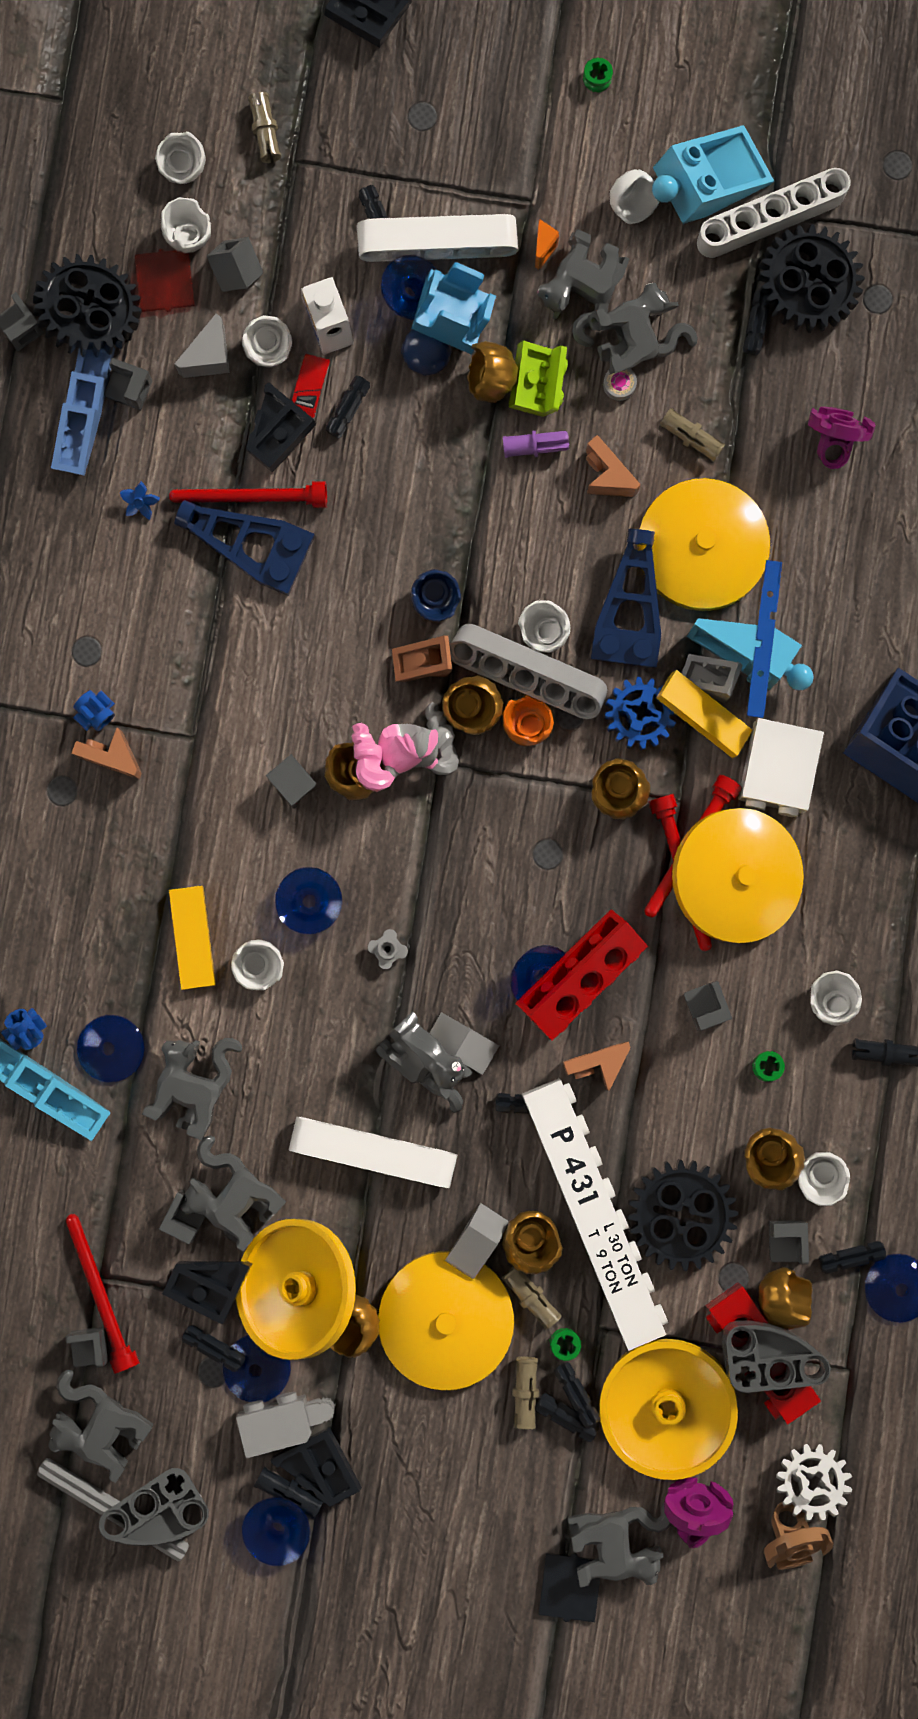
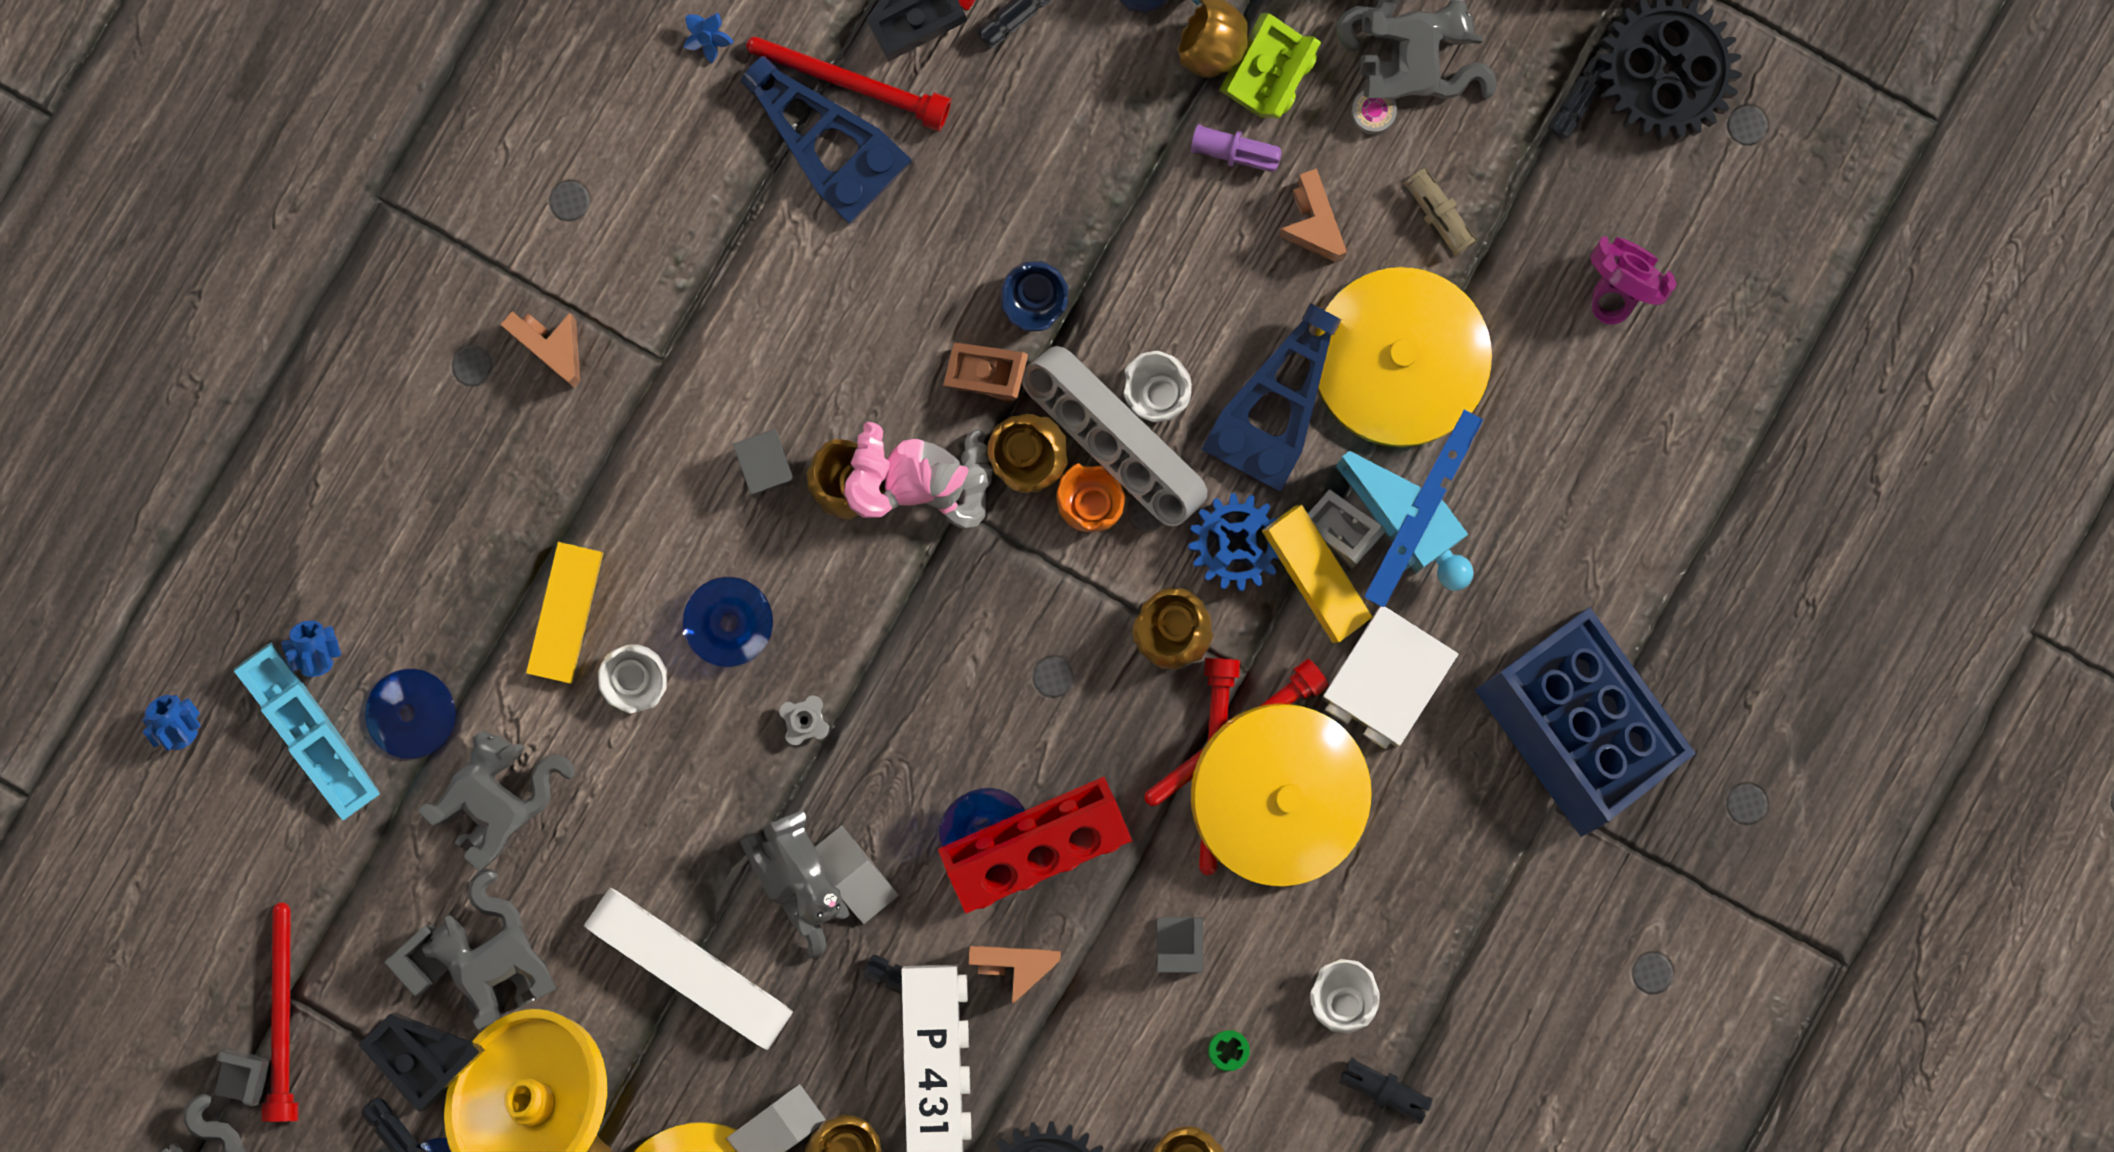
camera: 25 degrees right, 0 degrees up
blue gear [73,690,115,731] -> none

